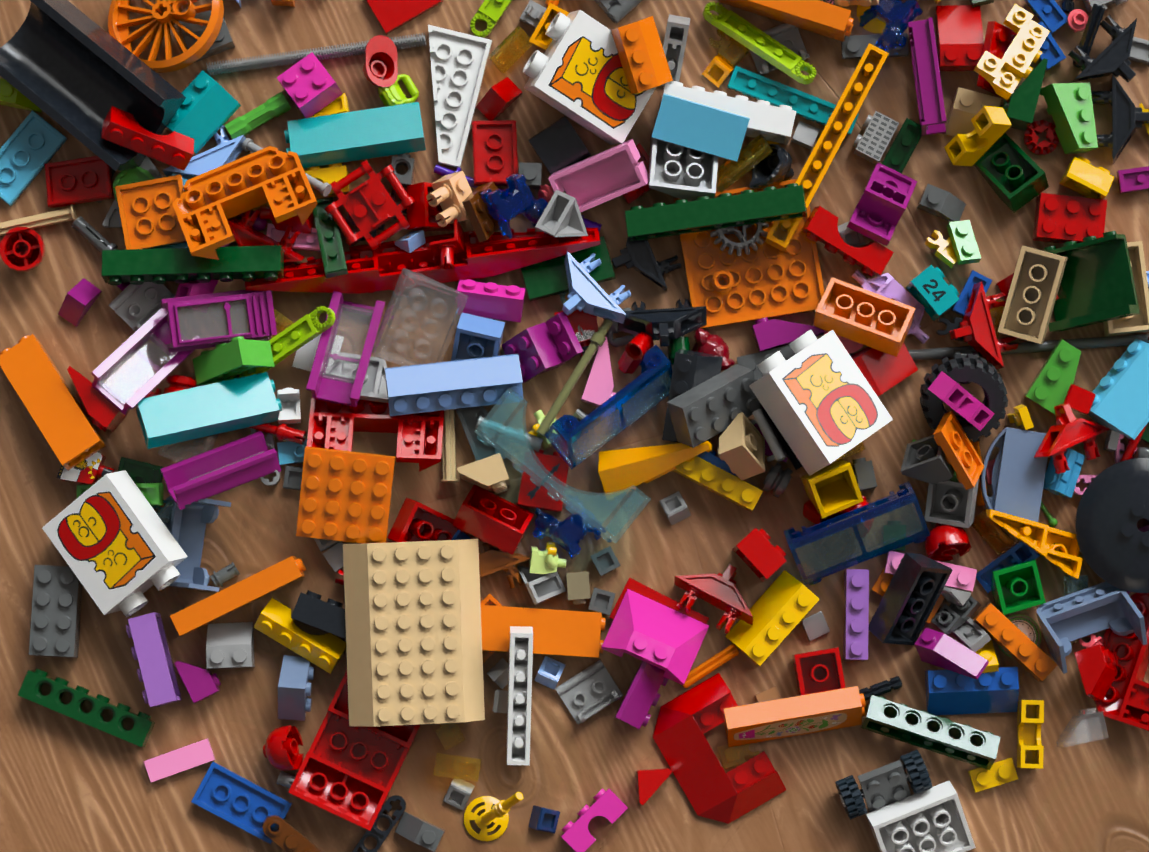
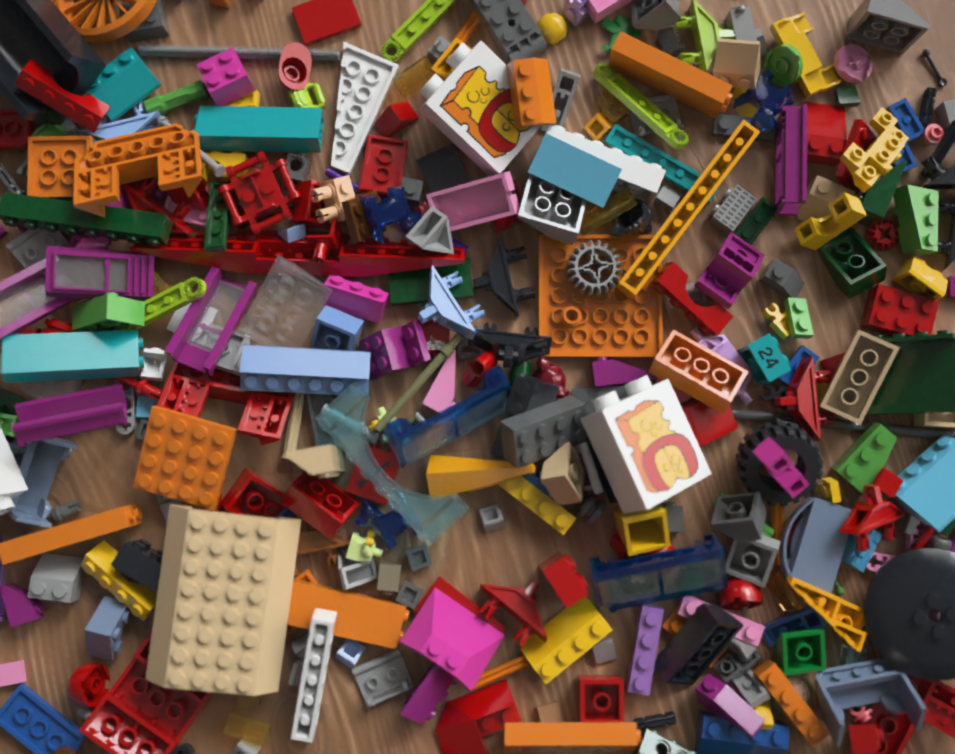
camera: 10 degrees right, 0 degrees up
dark green brick [625,183,807,242] -> none
orange plate [934,411,985,490] -> none

